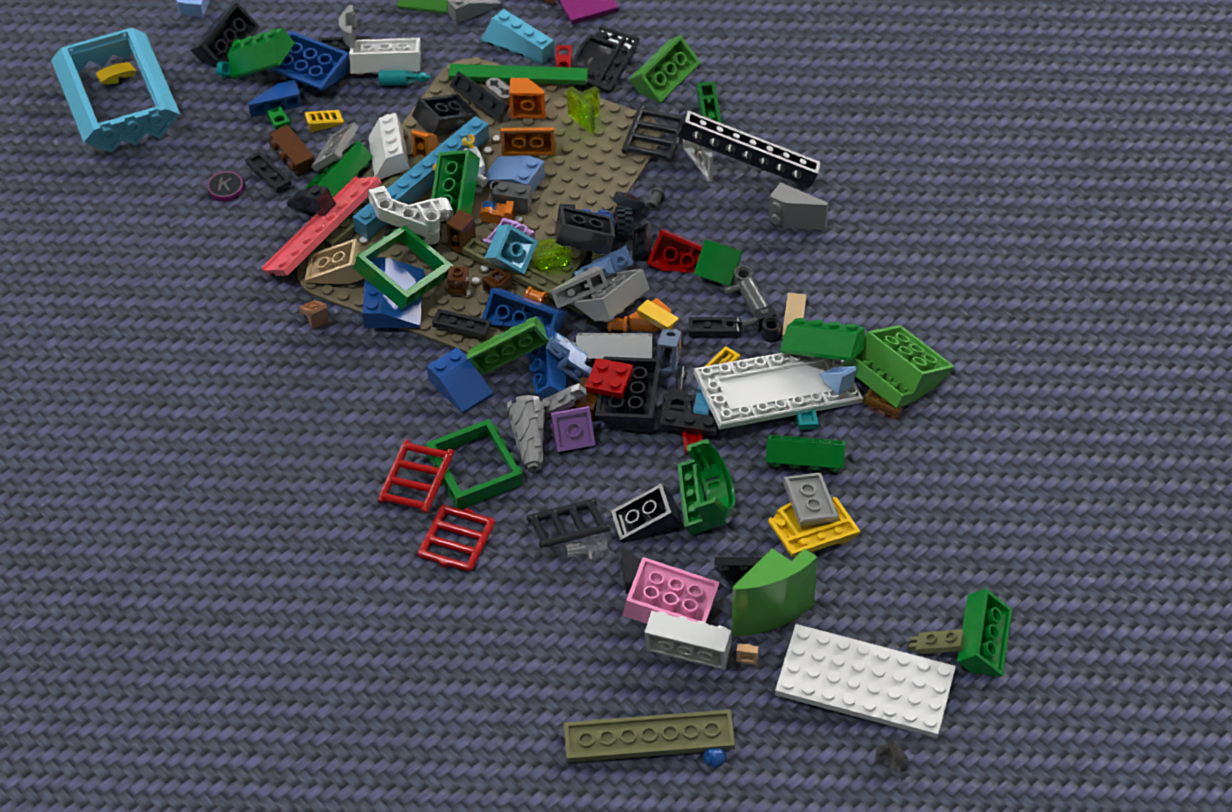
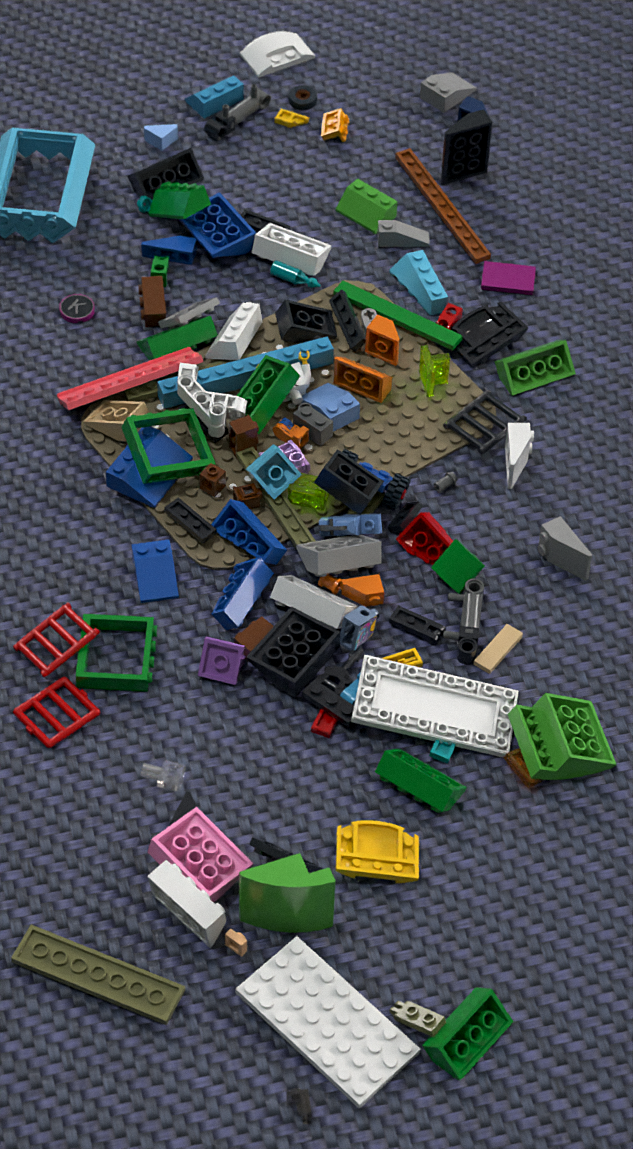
camera: 25 degrees right, 0 degrees up
yellow slope [95,62,136,85] -> none
black plate [245,151,292,193] -> none
black slope [286,185,336,216] -> none
nougat slope [298,300,328,329] -> none
yellow slope [304,110,344,133] -> none
light grey slope [339,5,357,48] -> none
orange slope [411,130,438,158] -> none
bright green slope [467,316,549,375] -> none
light grey cone [506,395,545,472] -> none
orange bush [524,286,548,304] -> none
black bar [526,498,610,548] -> none
light grey hinge [540,384,586,419] -> none
medium blue plate [546,332,592,382] -> none
light grey slope [550,266,609,308] -> none
red plate [585,358,633,398] -> none
black slope [611,483,682,542] -> none
black bush [613,191,645,211] -> none
yellow slope [637,300,679,330] -> none
black brick [677,110,820,188] -> none
green piece [677,439,735,535] -> none
green slope [696,81,721,123] -> none
blue piece [703,748,726,768] -> none
green slope [780,318,865,361] -> none
light grey tile [783,473,838,526] -> none
light blue slope [819,366,857,395] -> none

